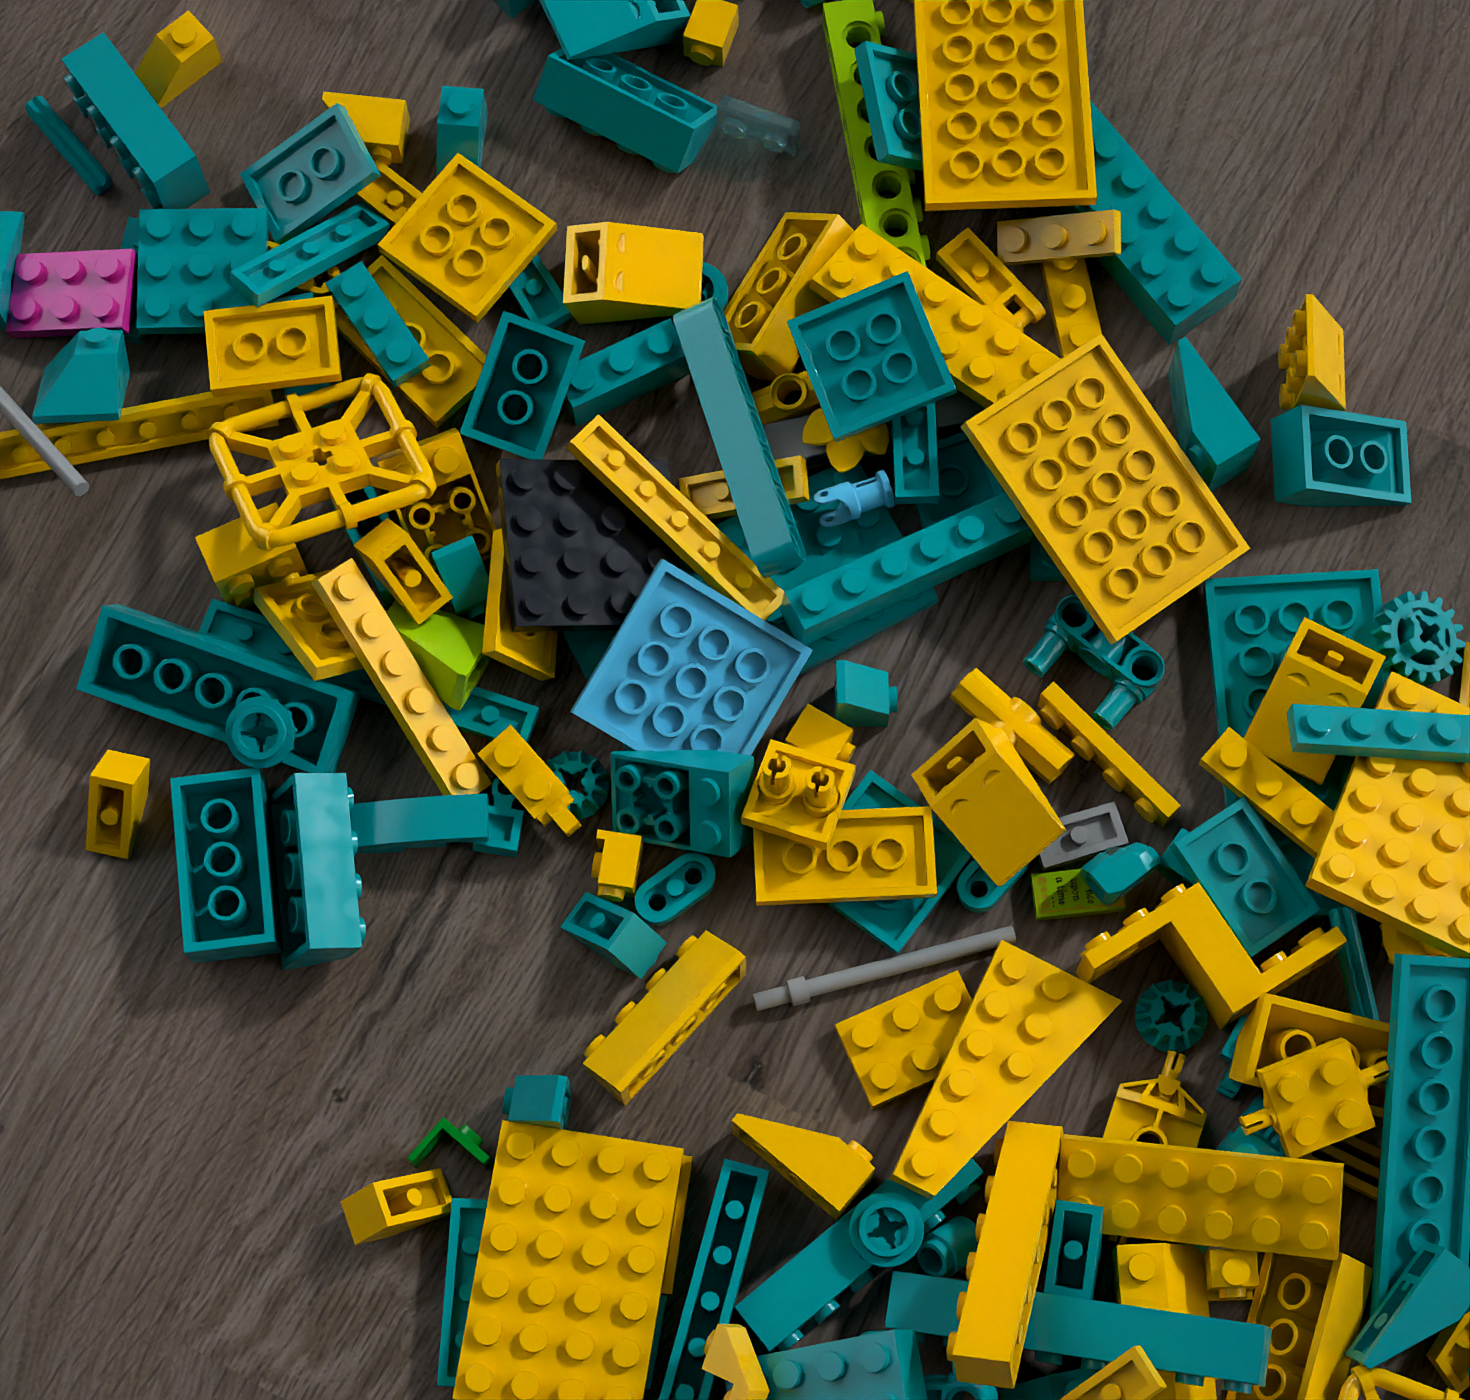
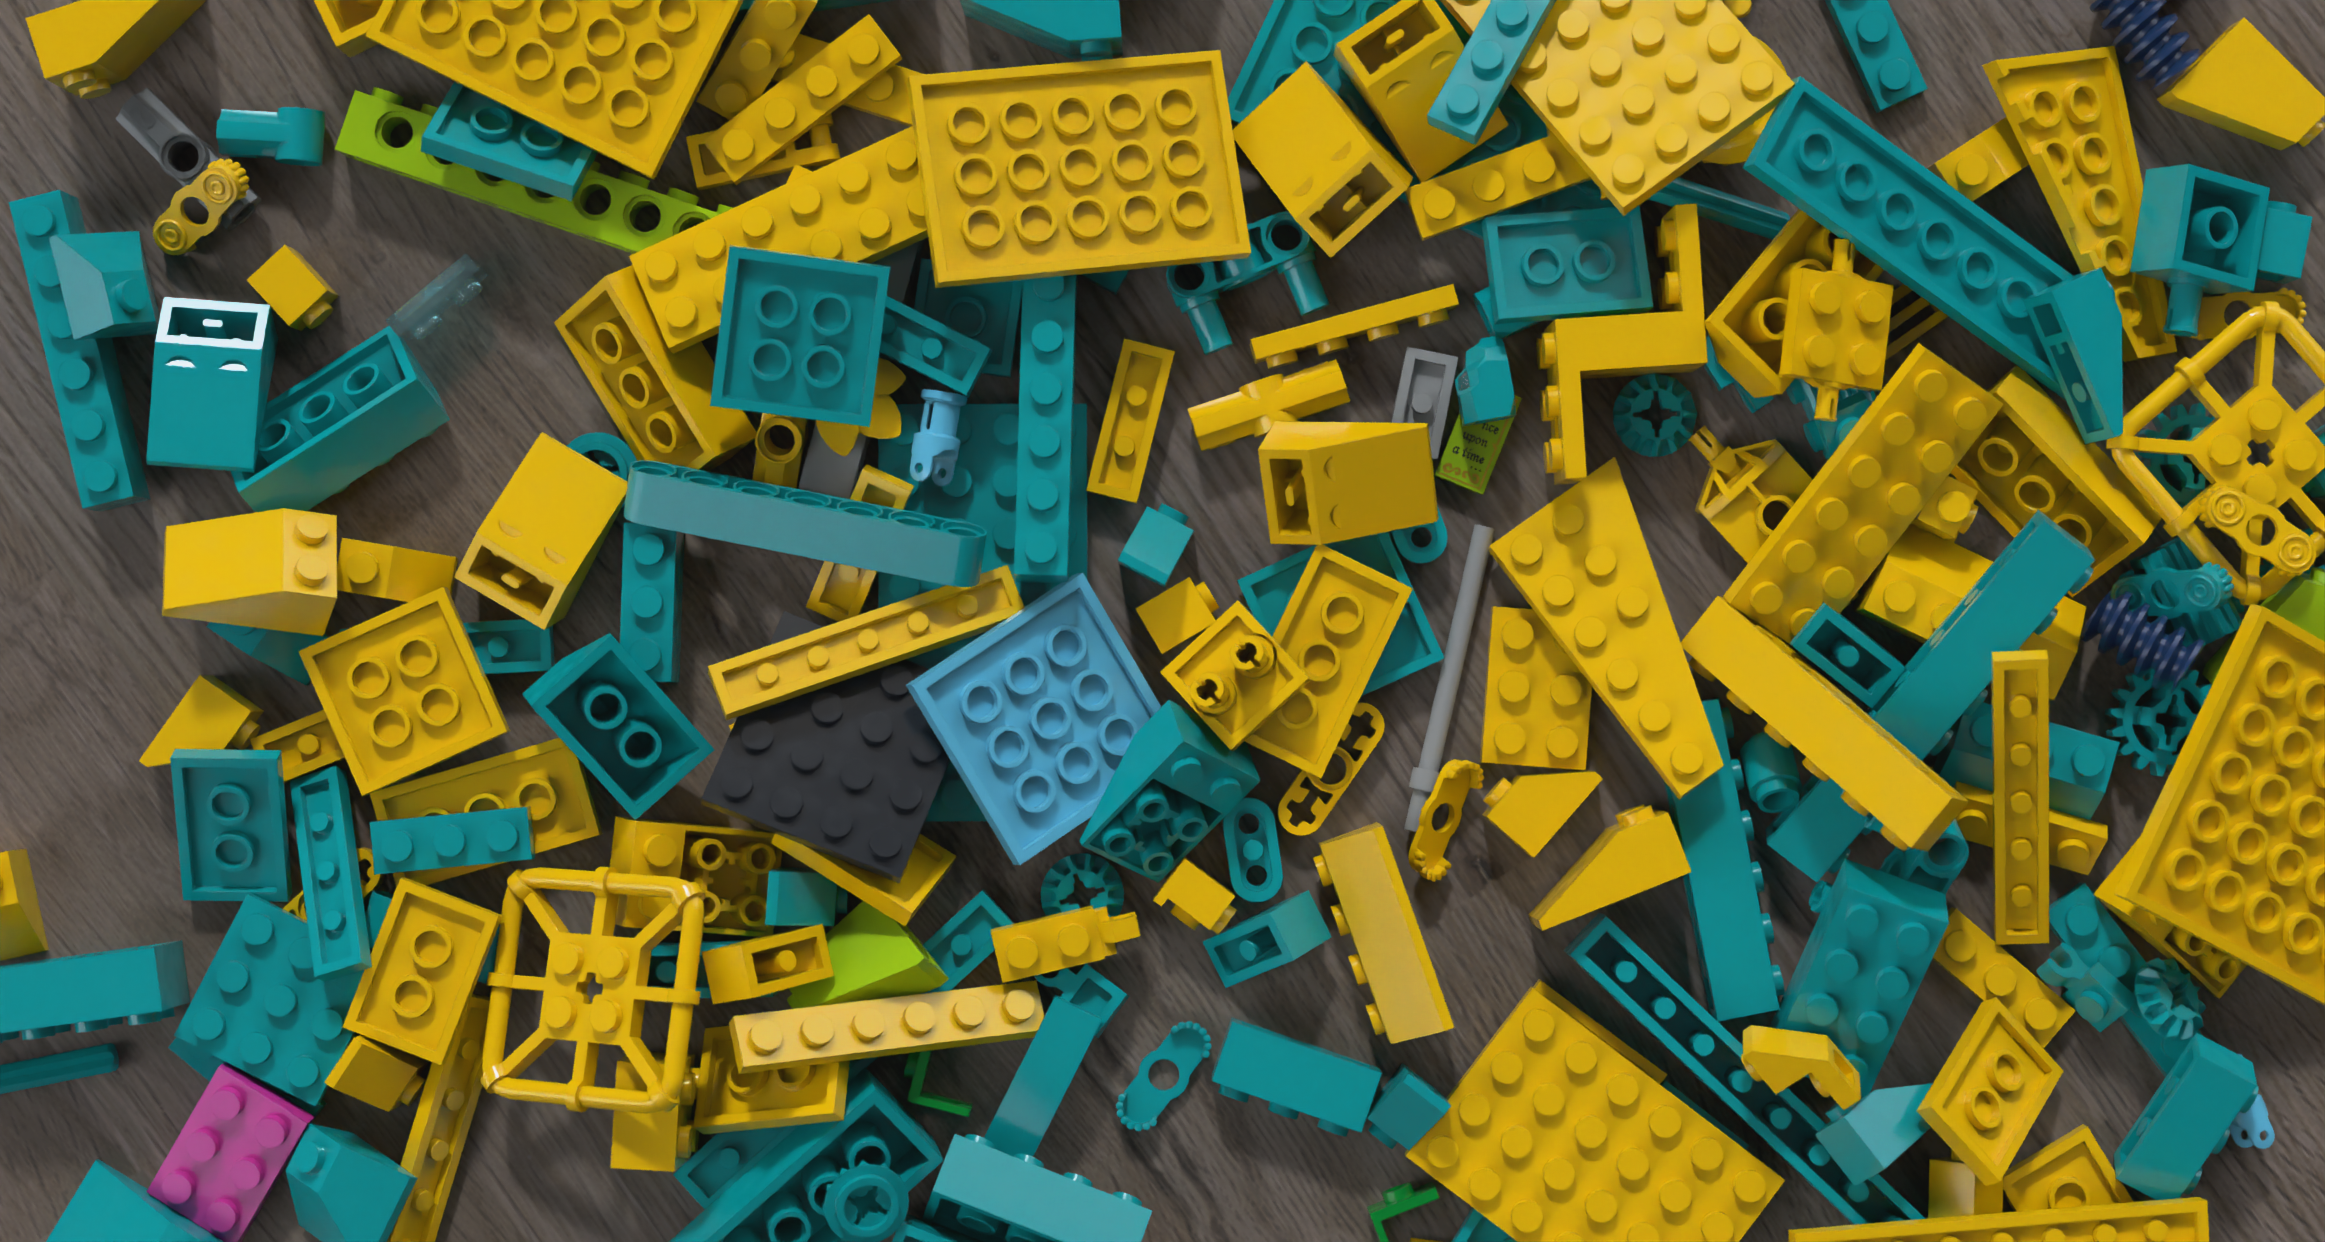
camera: 60 degrees left, 15 degrees up
teal gear [849,1192,924,1267] -> none
none -> yellow slope [162,508,337,636]
none -> yellow slope [324,1035,428,1112]
none -> yellow slope [337,538,458,602]
none -> yellow plate [703,14,902,185]
none -> green bracket [903,1050,973,1117]
none -> yellow plate [1086,339,1175,504]
none -> teal piece [1116,1021,1212,1131]
none -> teal brick [1211,1017,1382,1137]
none -> yellow slope [1233,61,1413,258]
none -> yellow beam [1277,703,1385,836]
none -> yellow piece [1408,759,1484,882]
none -> yellow slope [1482,771,1603,858]

